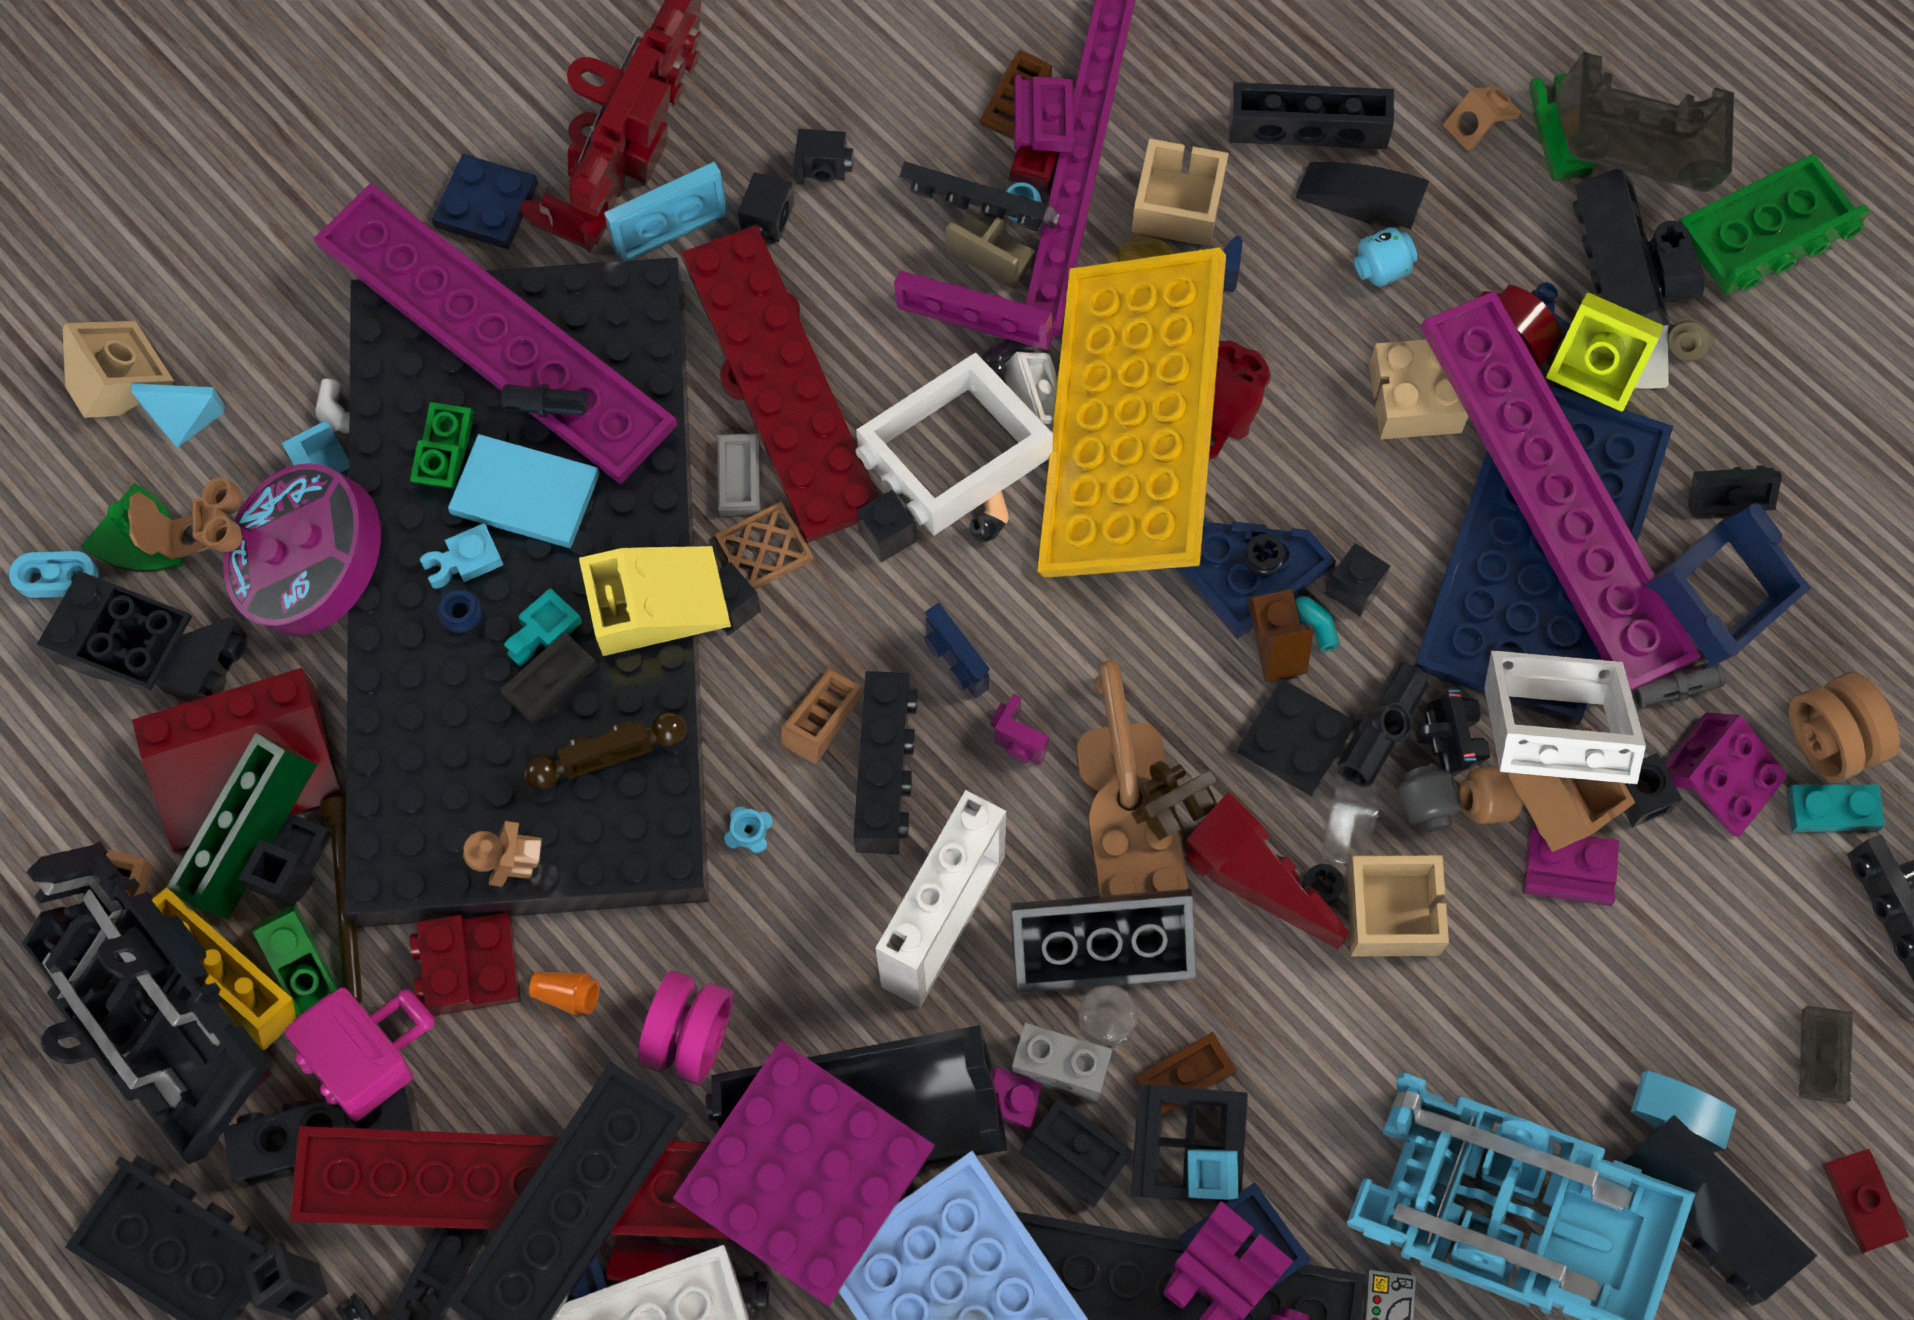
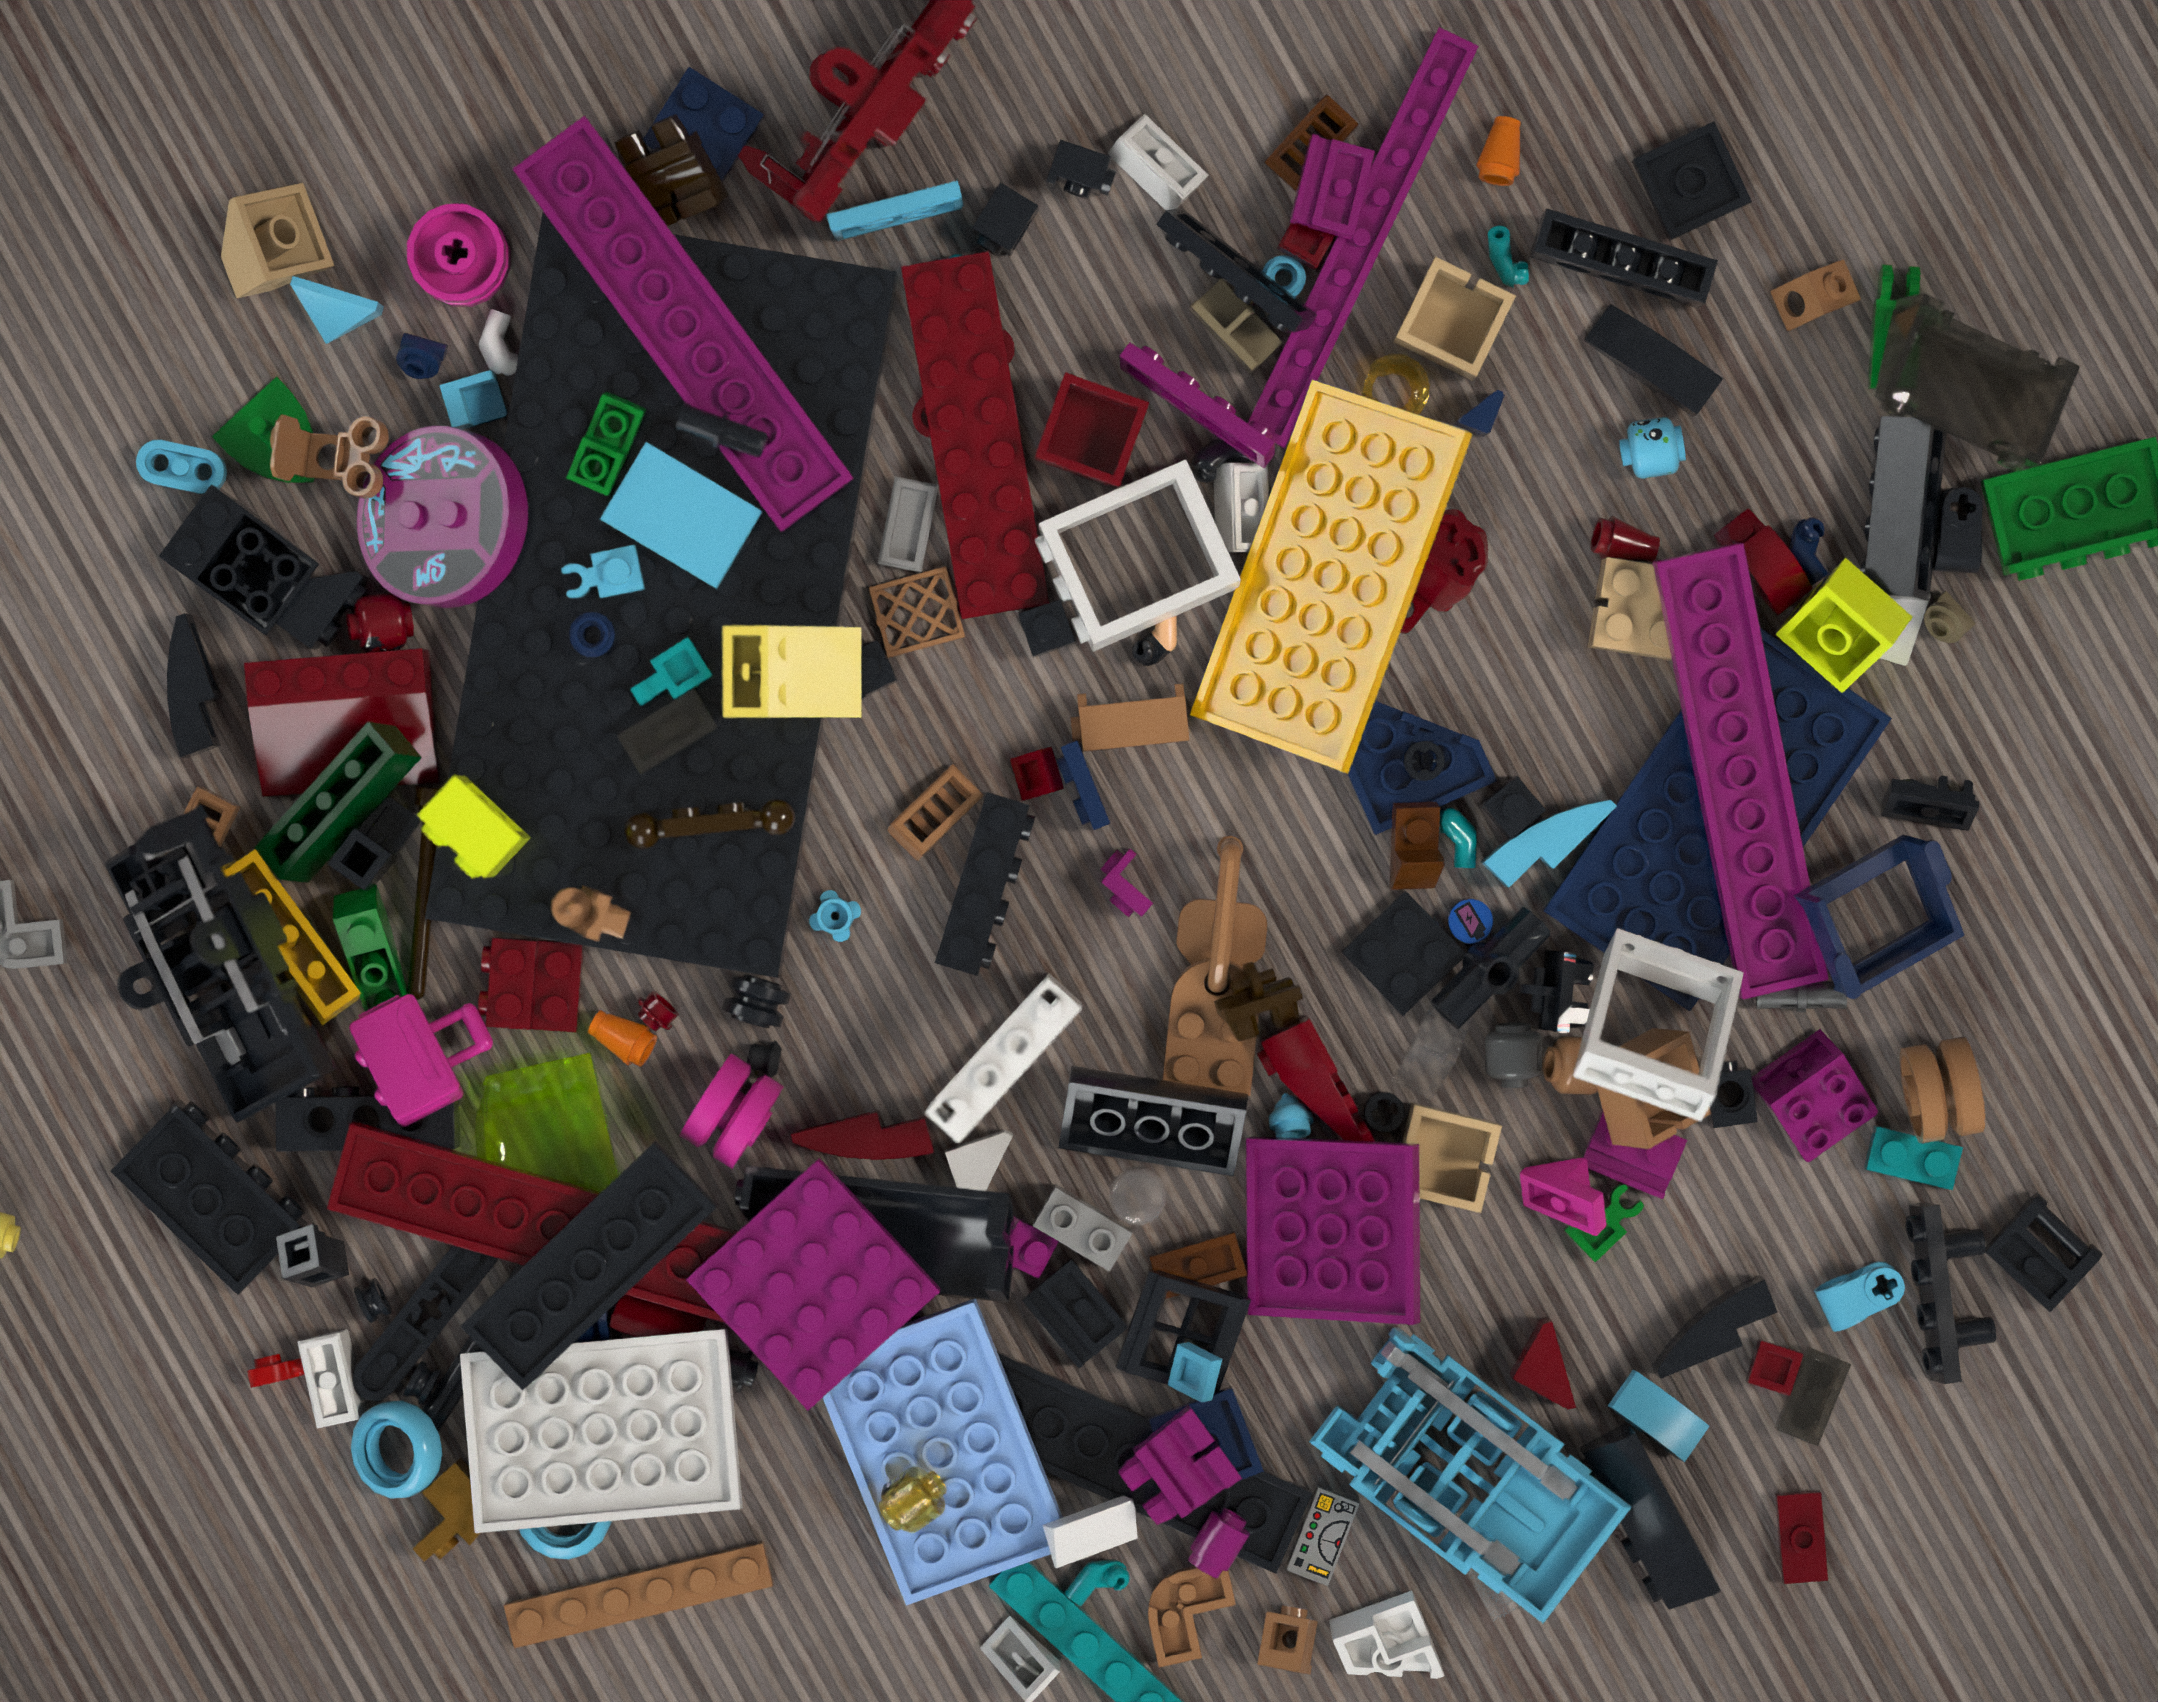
camera: 15 degrees right, 20 degrees up
none -> black slope [167,613,222,758]
none -> dark red head [346,593,414,653]
none -> dark blue plate [396,333,448,379]
none -> dark pink wheel [407,204,511,307]
none -> neon yellow brick [417,776,531,878]
none -> clear neon green slope [475,1052,619,1192]
none -> dark brown hips [614,114,729,227]
none -> dark red plate [638,991,679,1032]
none -> black wheel [722,974,791,1028]
none -> black piece [747,1040,782,1078]
none -> dark red slope [791,1110,935,1160]
none -> white slope [945,1130,1013,1191]
none -> dark red plate [1010,746,1064,801]
none -> dark red piece [1035,372,1150,489]
none -> medium nougat brick [1070,683,1190,752]
none -> white slope [1108,114,1209,210]
none -> magenta plate [1246,1136,1420,1325]
none -> medium azure plate [1269,1093,1313,1138]
none -> tile [1448,899,1493,943]
none -> orange cone [1476,116,1521,186]
none -> medium azure slope [1481,800,1617,888]
none -> teal arm [1488,226,1529,288]
none -> dark red slope [1509,1317,1576,1410]
none -> dark pink slope [1520,1158,1606,1236]
none -> green plate [1563,1183,1644,1262]
none -> dark red cone [1590,516,1660,563]
none -> black plate [1632,121,1752,242]
none -> black slope [1652,1275,1778,1379]
none -> dark red plate [1745,1339,1804,1396]
none -> medium azure piece [1814,1261,1905,1332]

